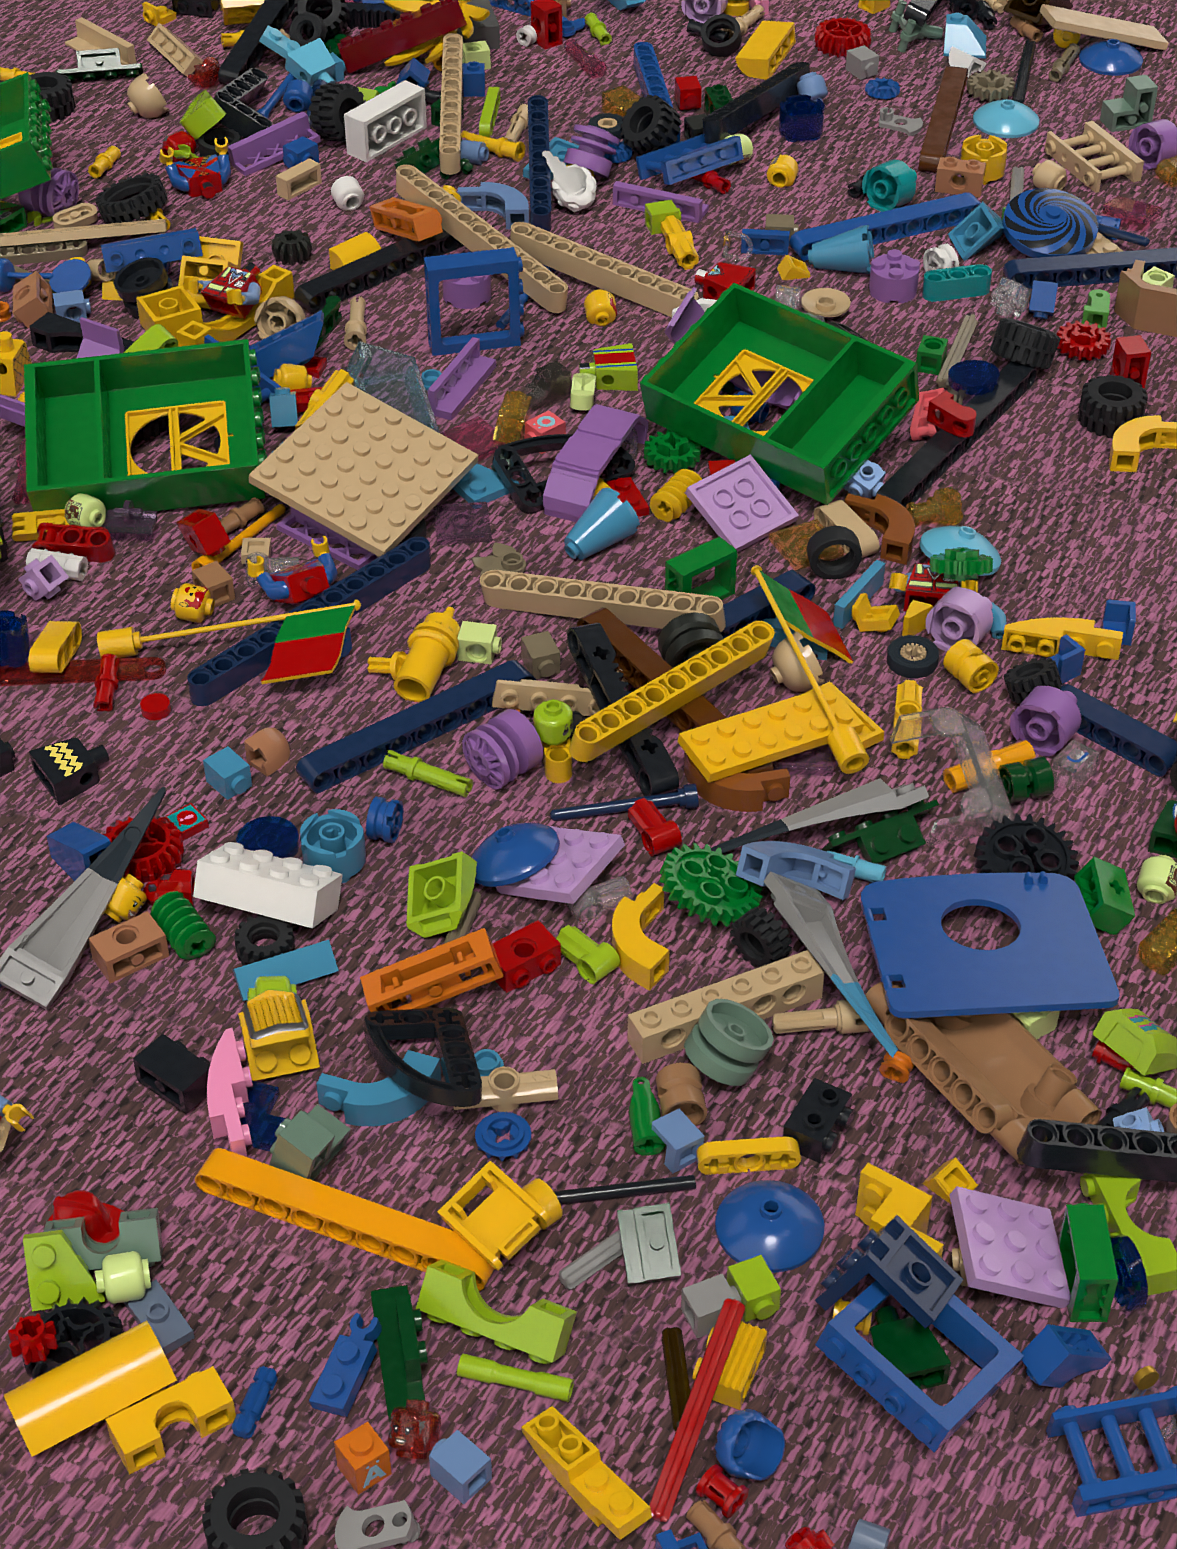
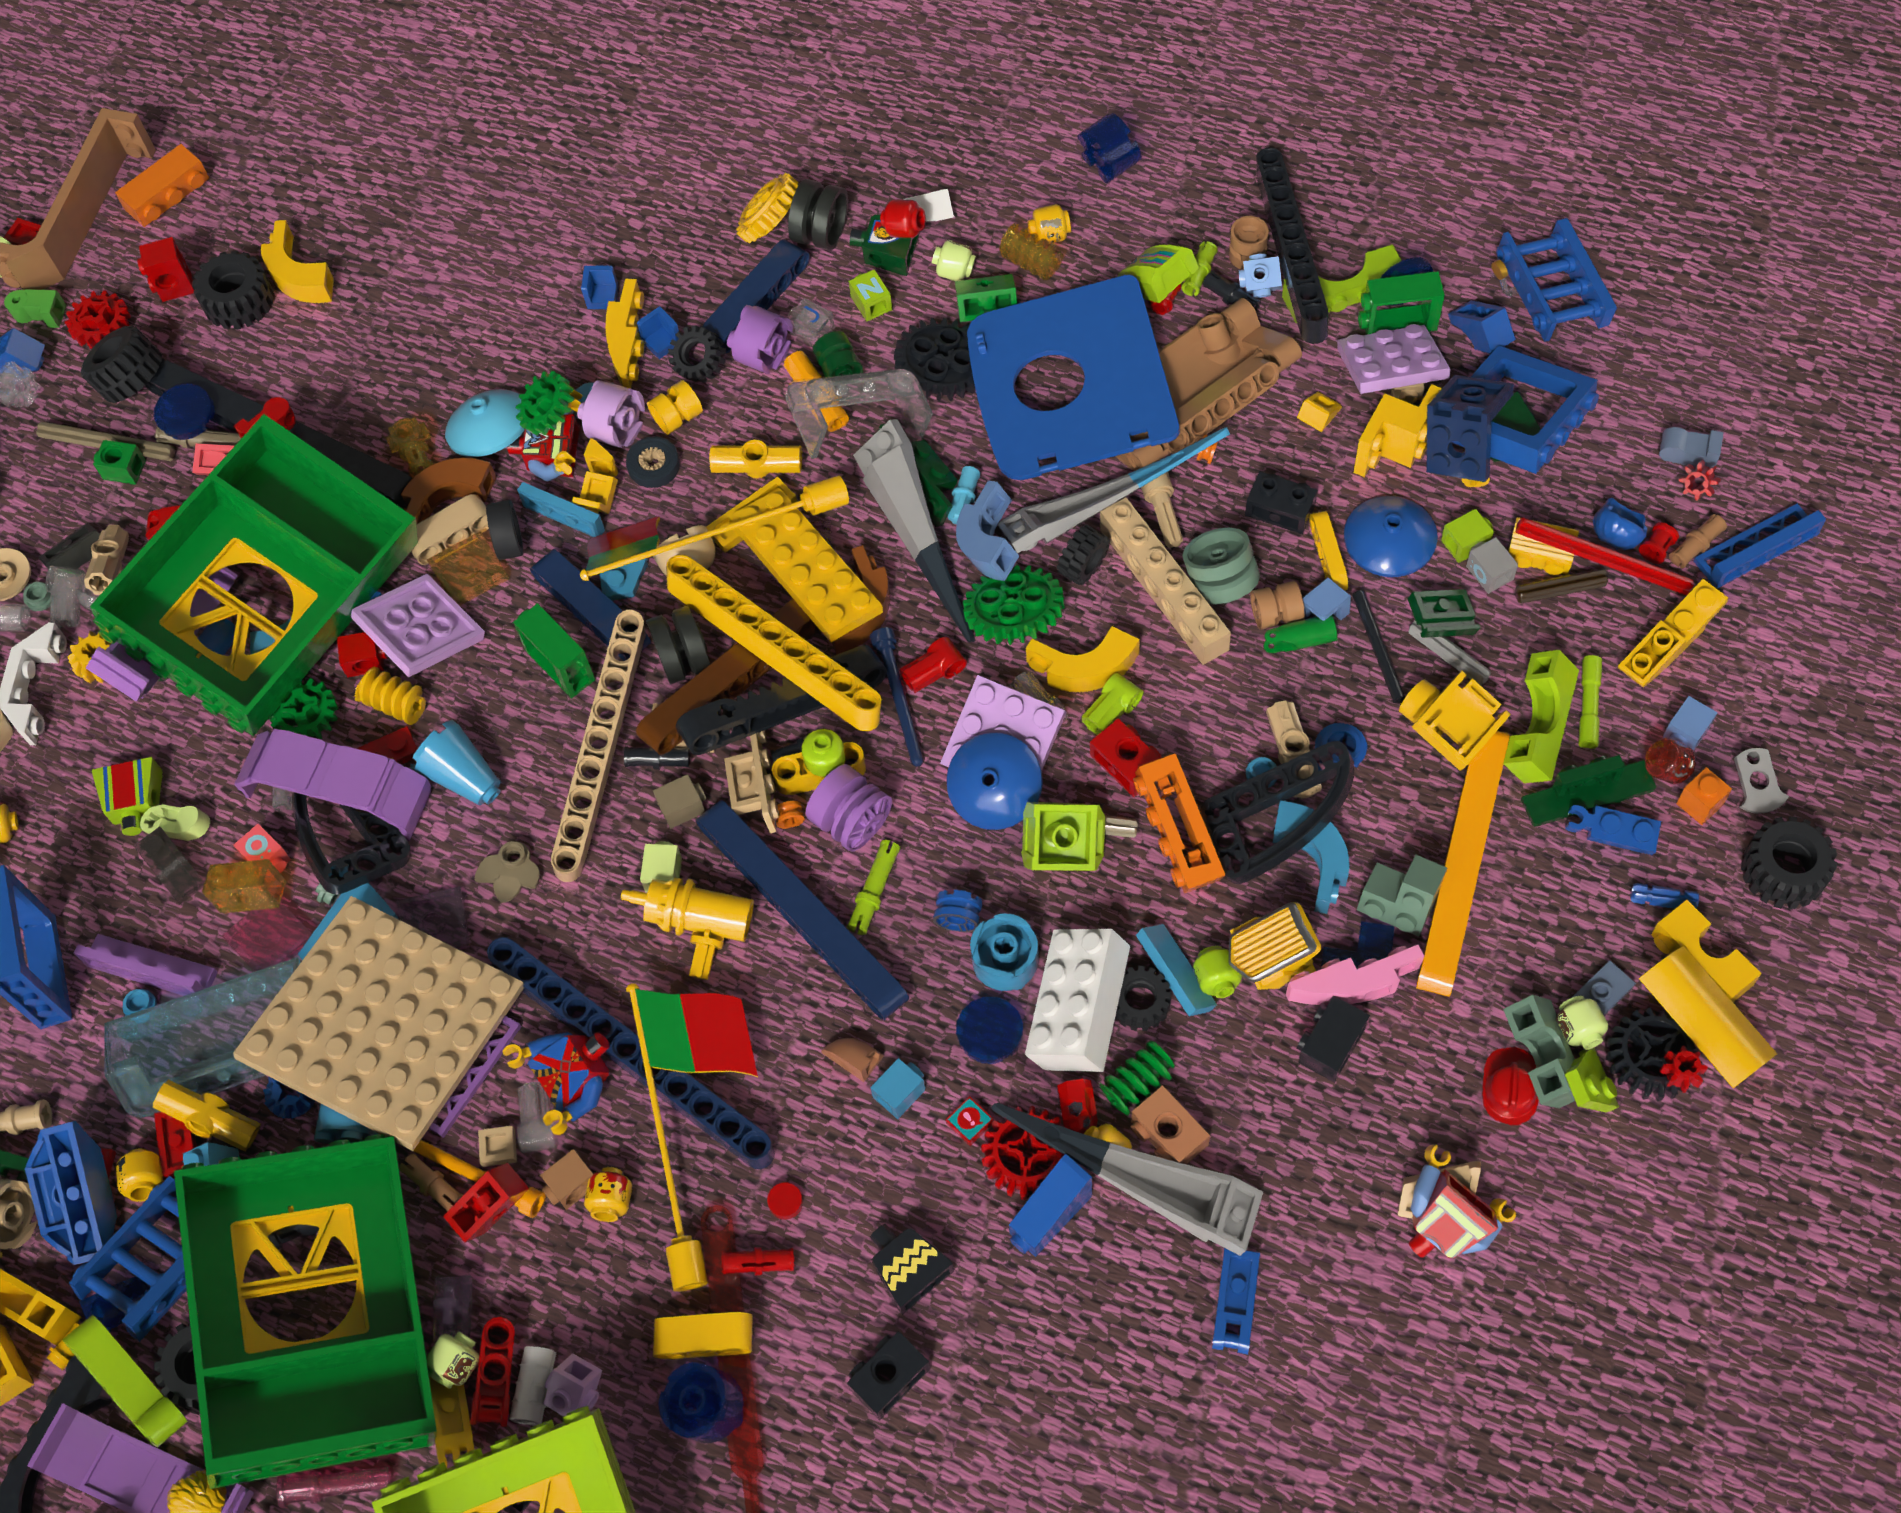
camera: 90 degrees left, 20 degrees up
none -> lime brick [849,269,892,322]

